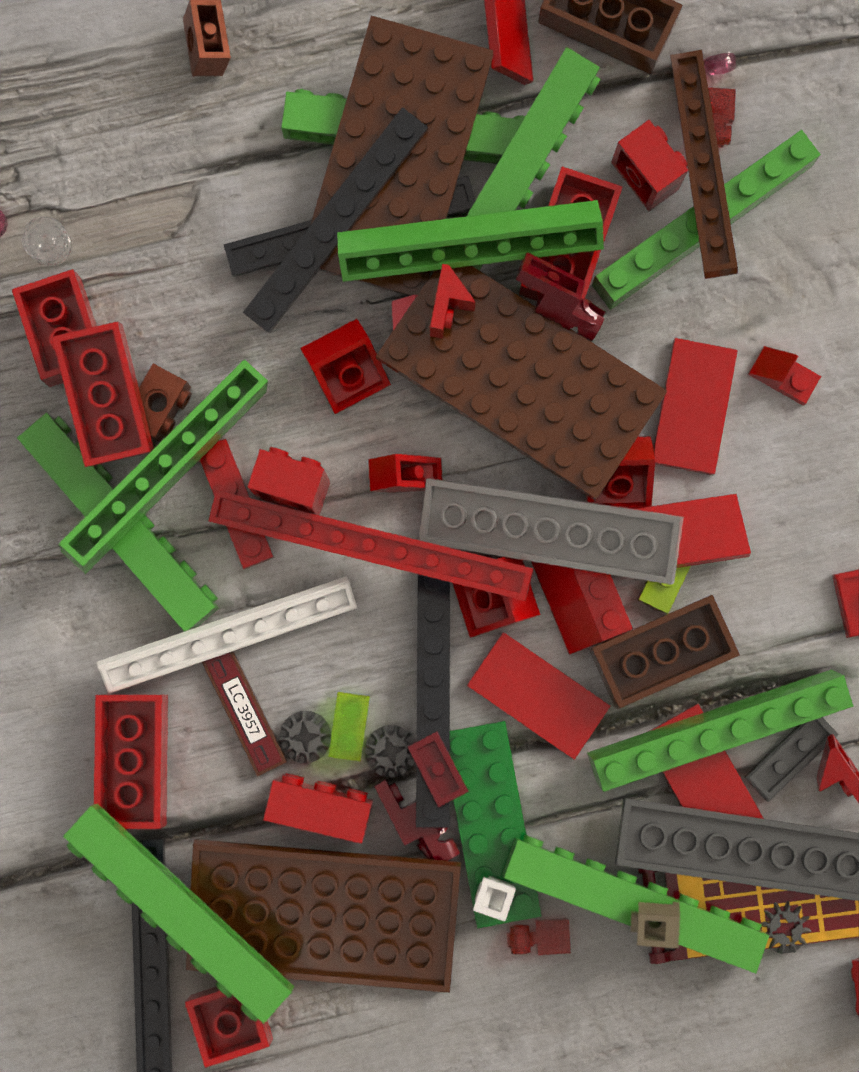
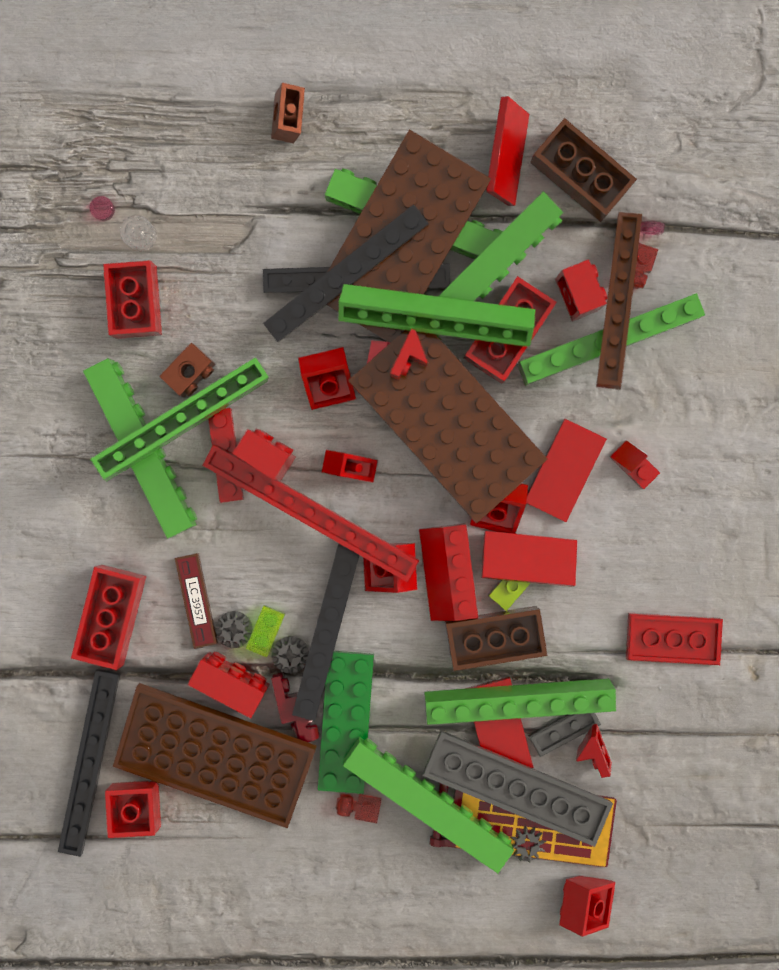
camera: 15 degrees right, 5 degrees up
red brick [52,321,154,467] -> none
bright green brick [63,804,295,1024] -> none
white tile [97,576,357,694] -> none
dark red plate [408,732,469,808] -> none
light grey plate [419,478,684,585] -> none
red tile [467,632,611,760] -> none
white brick [473,876,516,921] -> none
dark red plate [516,252,606,342] -> none
dark tan brick [631,902,680,949] -> none

